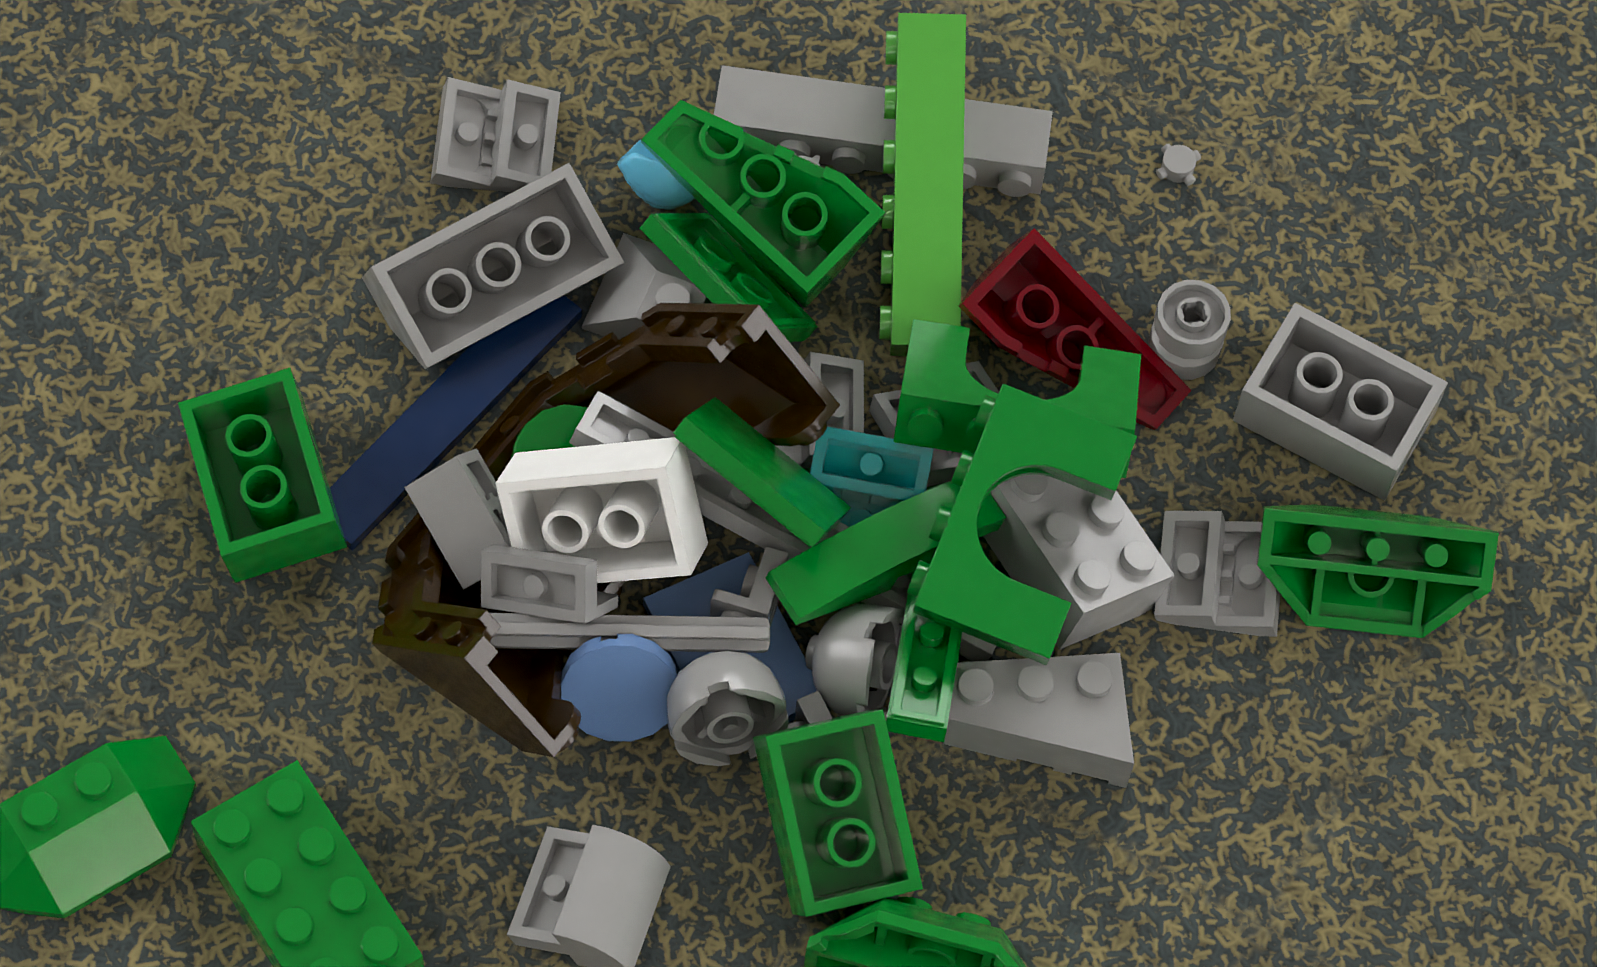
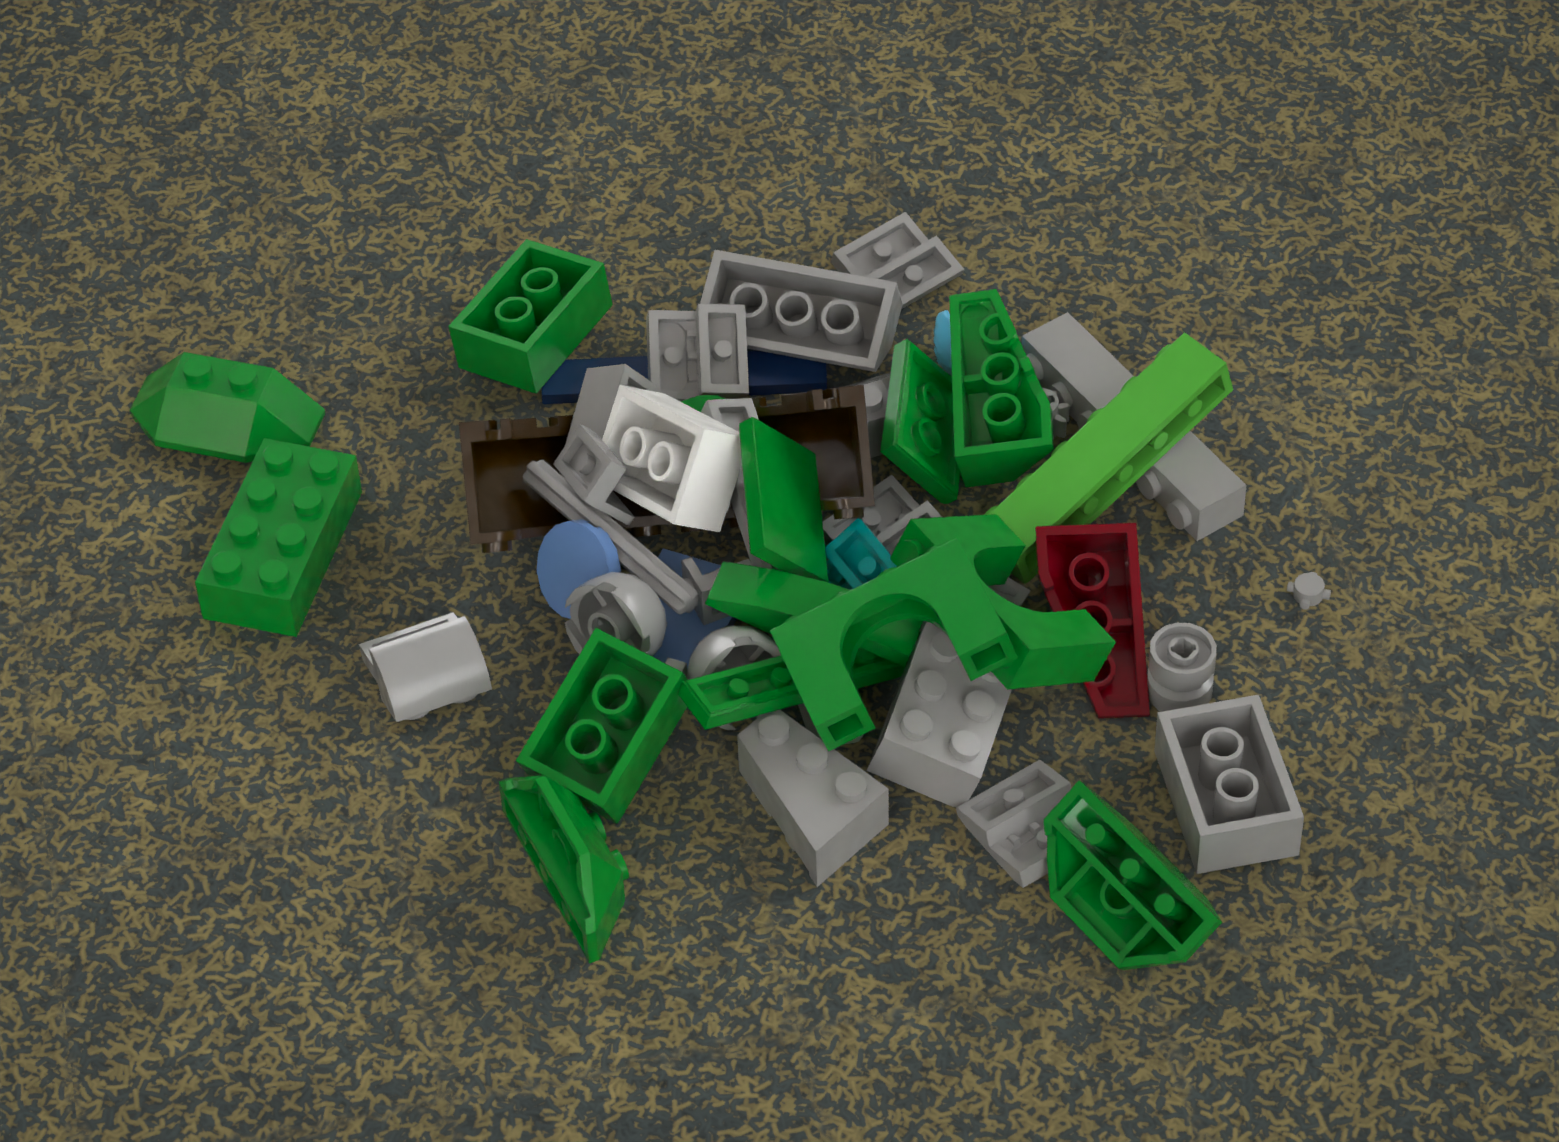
camera: 55 degrees right, 15 degrees down
none -> light grey slope [646,304,749,402]

